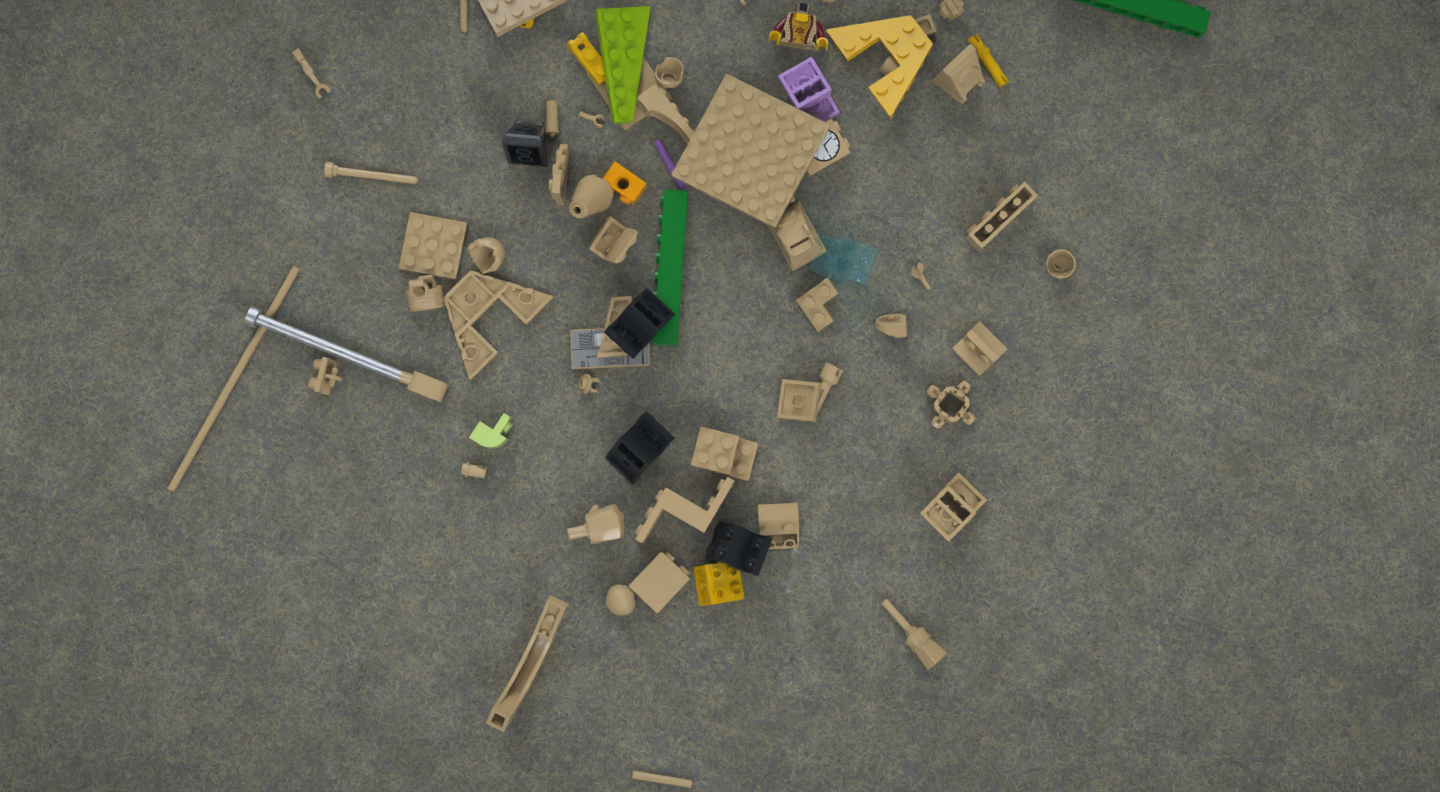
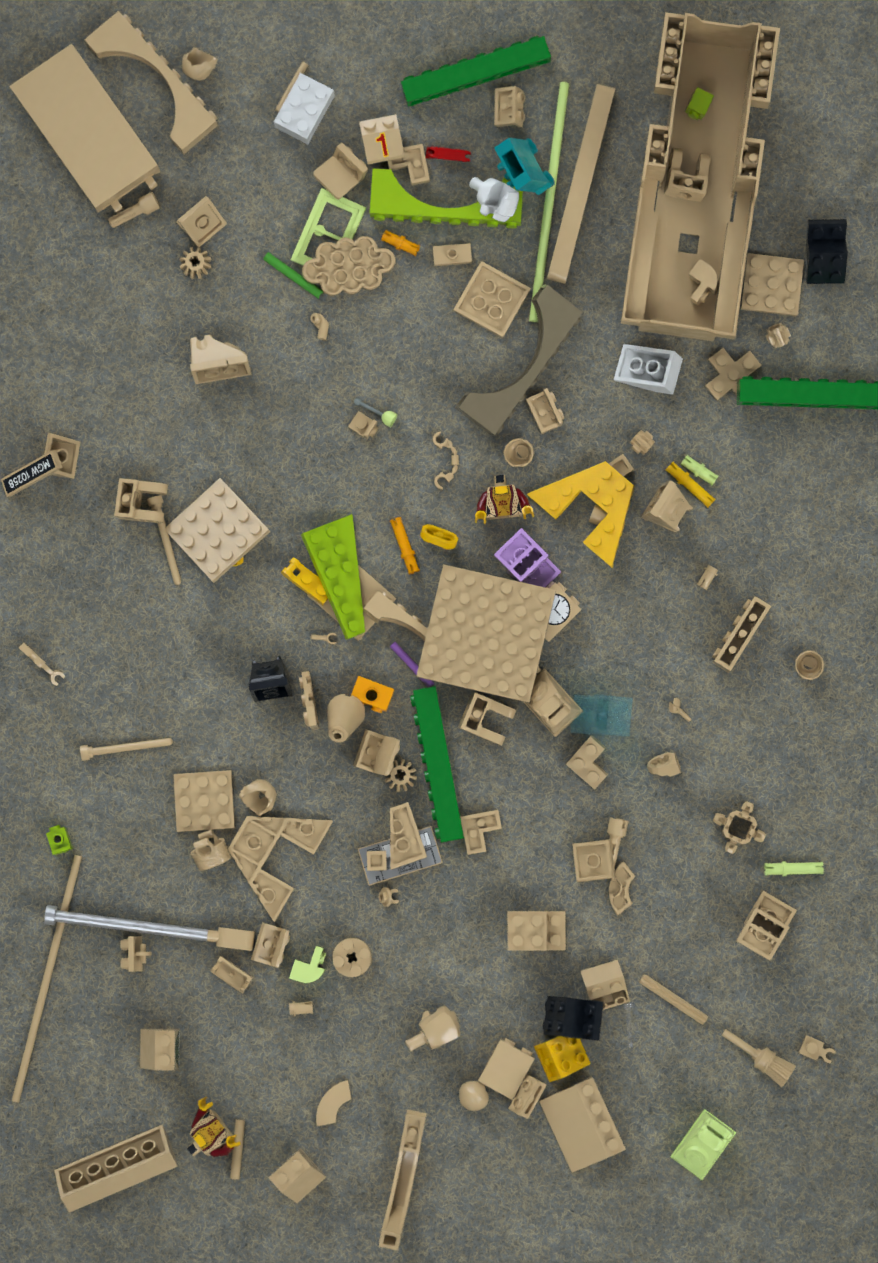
camera: 10 degrees left, 0 degrees up
tan piece [545,100,559,138] -> none
black bracket [604,288,676,359] -> none
black bracket [605,411,675,485] -> none
tan bar [632,771,693,788] -> none
tan bracket [634,477,734,544] -> none
tan hair [655,57,684,88] -> none
tan bracket [952,321,1007,376] -> none
none -> lime brick [46,825,73,855]
none -> tan slope [54,1125,178,1212]
none -> tan slope [140,1029,180,1070]
none -> torso [187,1097,241,1157]
none -> tan hinge [211,956,254,994]
none -> tan piece [230,1119,245,1179]
none -> tan bracket [251,922,290,968]
none -> tan slope [269,1148,326,1203]
none -> tan tile [316,1080,352,1126]
none -> tan brick [332,938,372,977]
none -> tan plate [367,851,387,871]
none -> tan gear [385,759,417,792]
none -> light orange pin [390,517,420,575]
none -> yellow plate [420,524,458,550]
none -> tan brick [458,692,516,746]
none -> tan plate [460,810,502,855]
none -> tan bracket [508,1074,547,1119]
none -> tan piece [539,1076,626,1173]
none -> tan tile [609,861,635,916]
none -> tan axle [640,974,708,1025]
none -> yellowish green piece [670,1109,736,1180]
none -> yellowish green pin [680,455,718,486]
none -> tan pin [696,565,718,590]
none -> yellowish green pin [764,861,824,876]
none -> tan plate [799,1035,836,1063]

